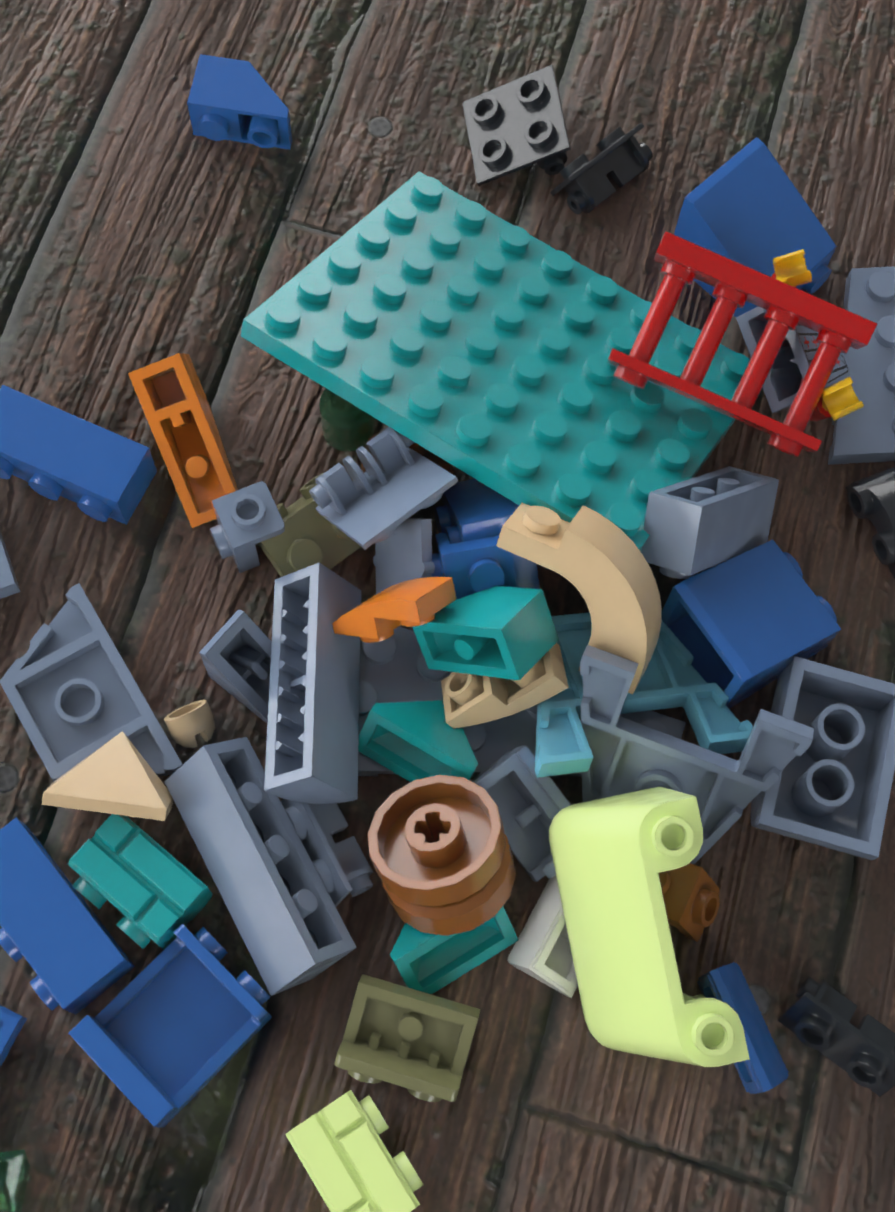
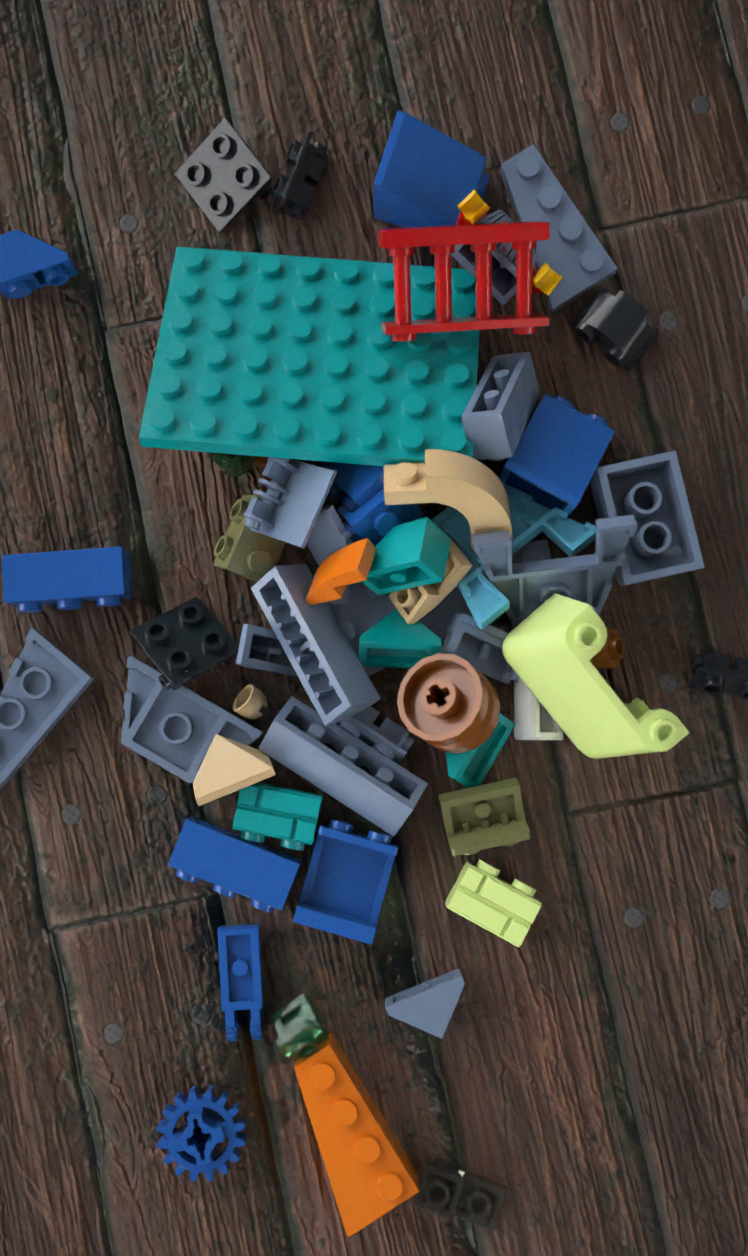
camera: 20 degrees left, 15 degrees up
orange slope [128,353,238,528] -> none
sand blue bracket [210,481,285,573] -> none
blue slope [697,962,789,1094] -> none
none -> black hinge [129,596,239,691]

